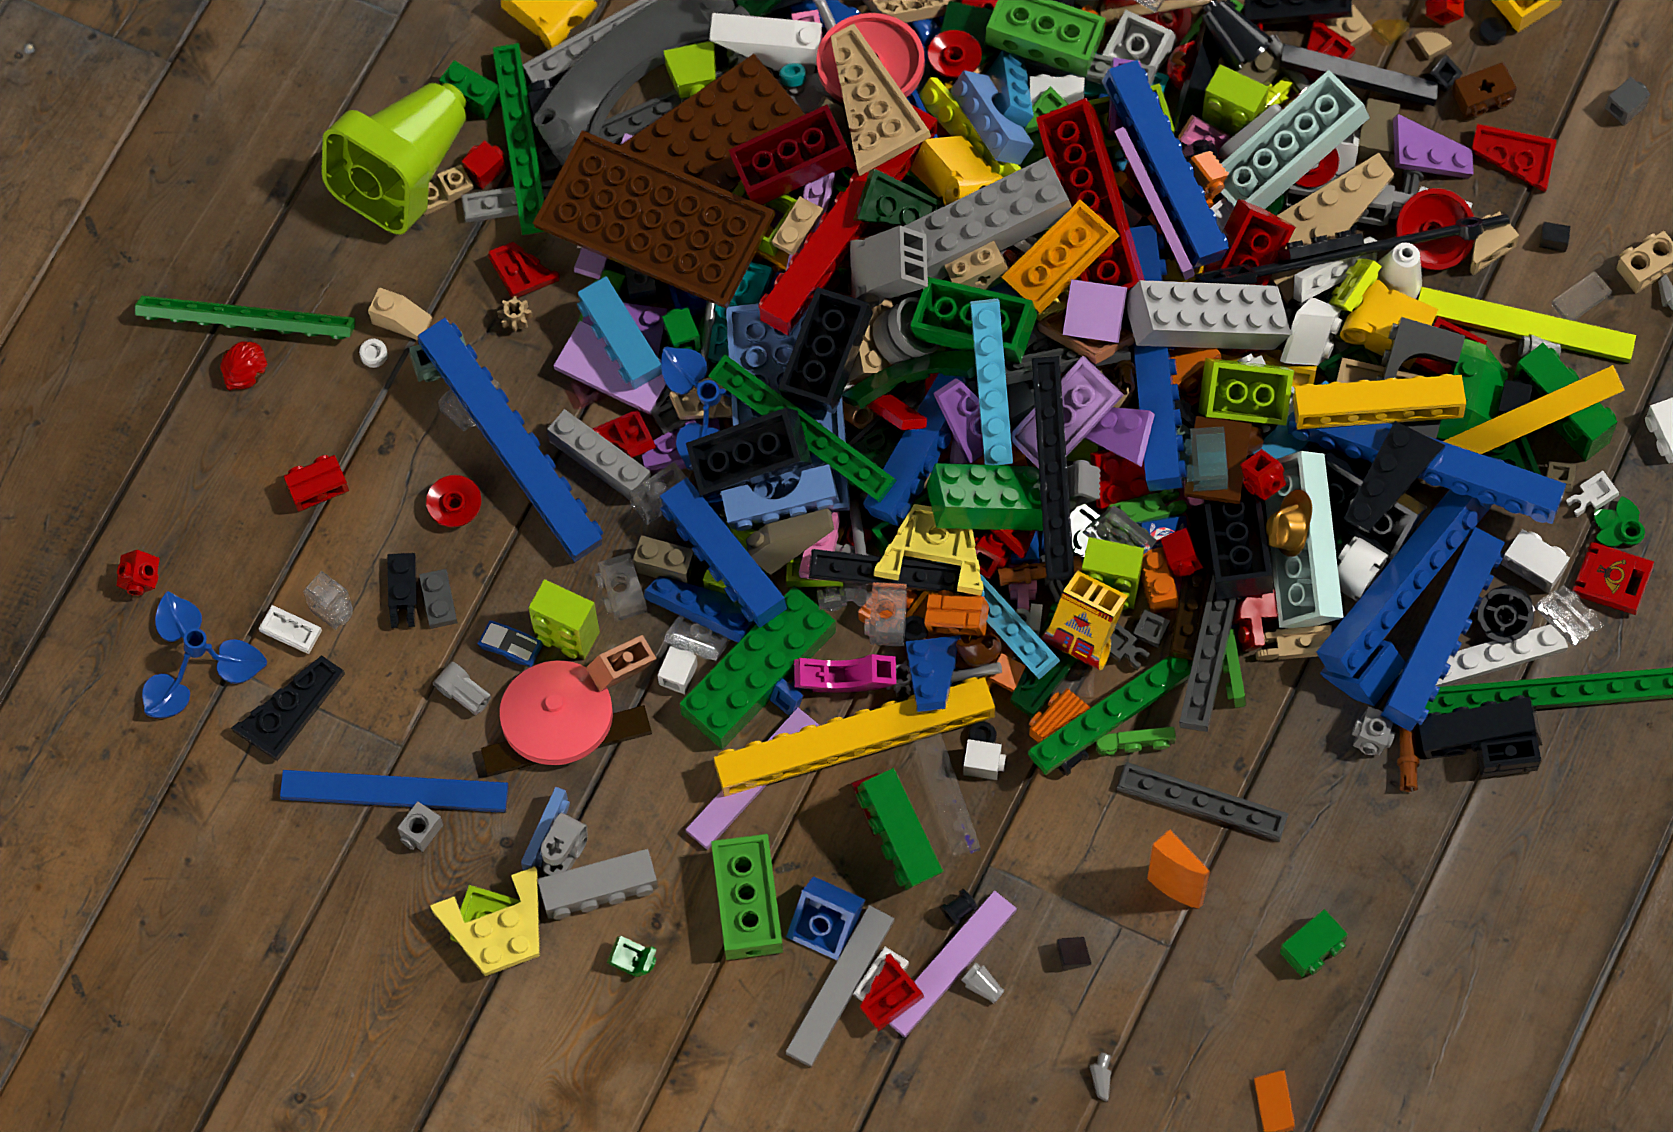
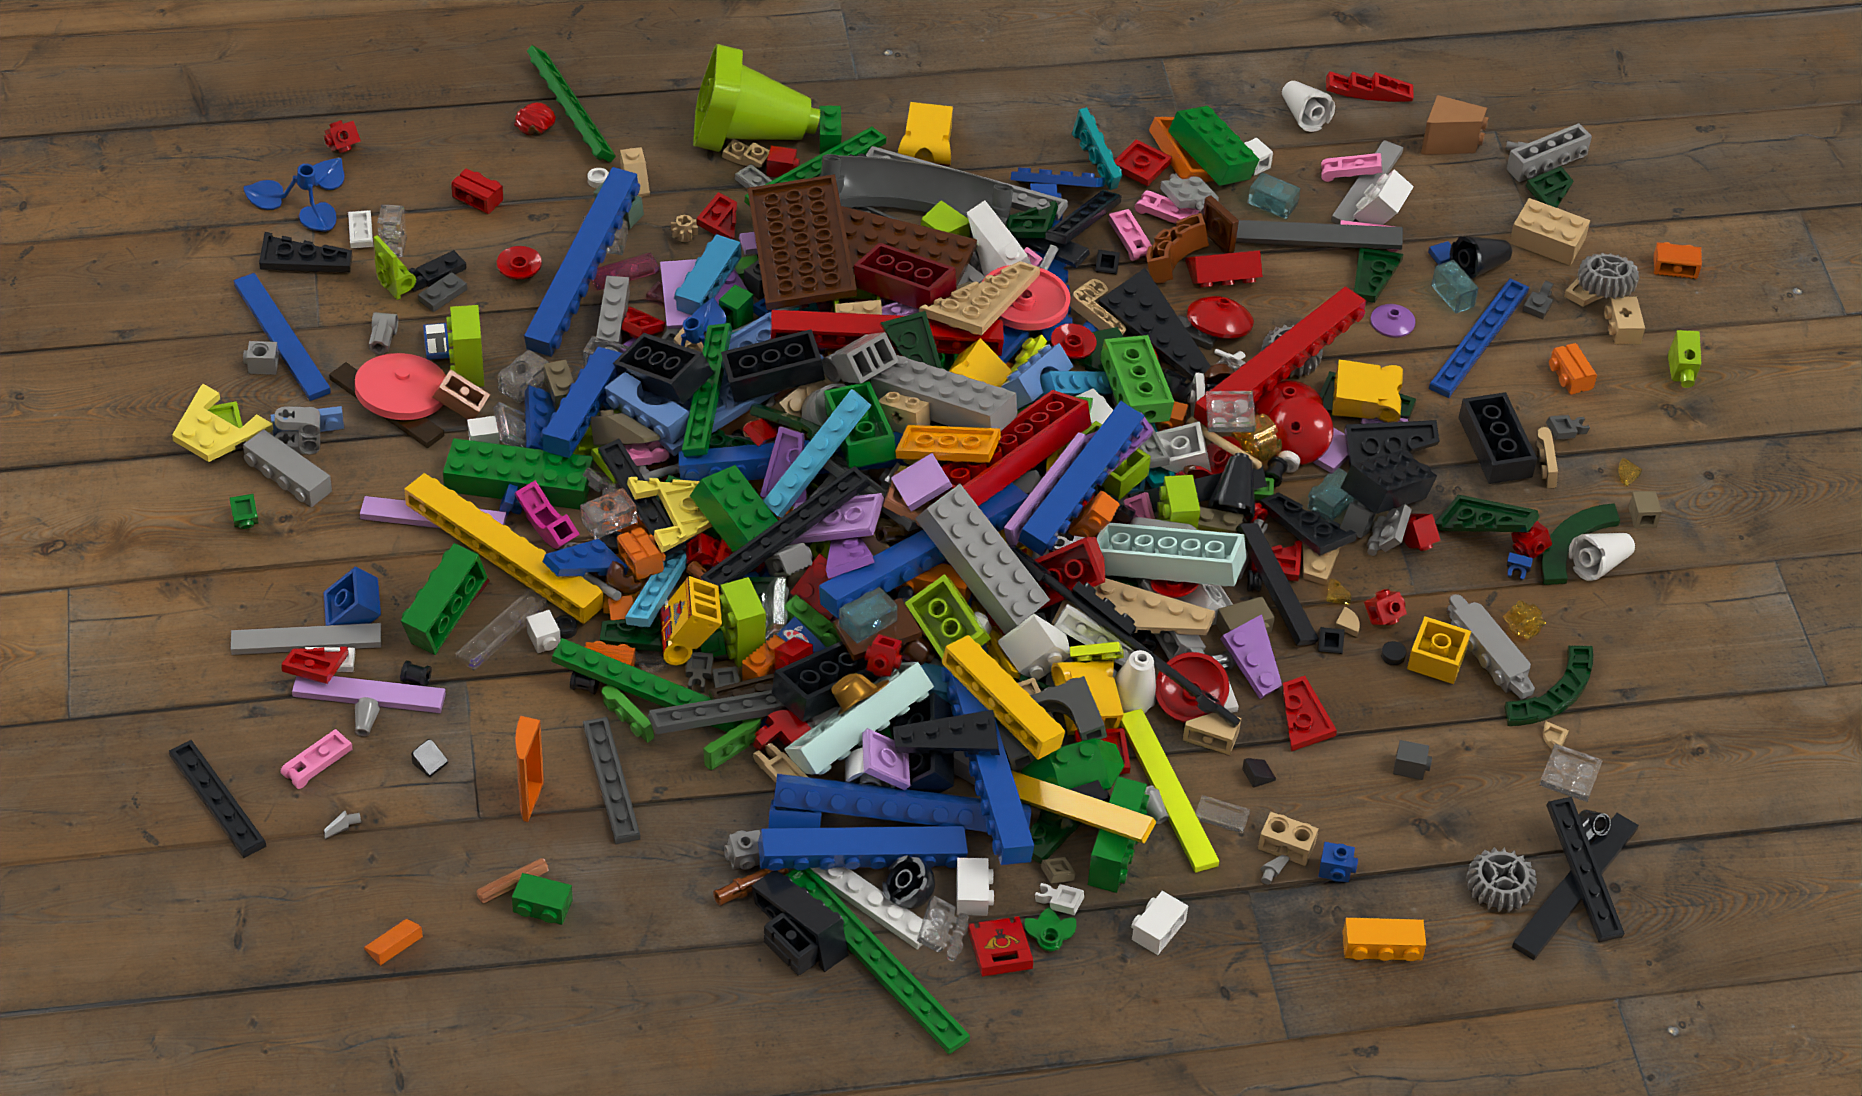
camera: 50 degrees right, 20 degrees down
bright green brick [711,834,783,960] -> none
teal tile [779,63,807,87] -> none
reddish brown brick [1452,62,1517,118] -> none
none -> bright pink plate [281,729,353,789]
none -> lime piece [374,235,416,300]
none -> nougat axle [477,858,548,903]
none -> clear pink tile [591,252,660,291]
none -> lavender tile [862,728,910,790]

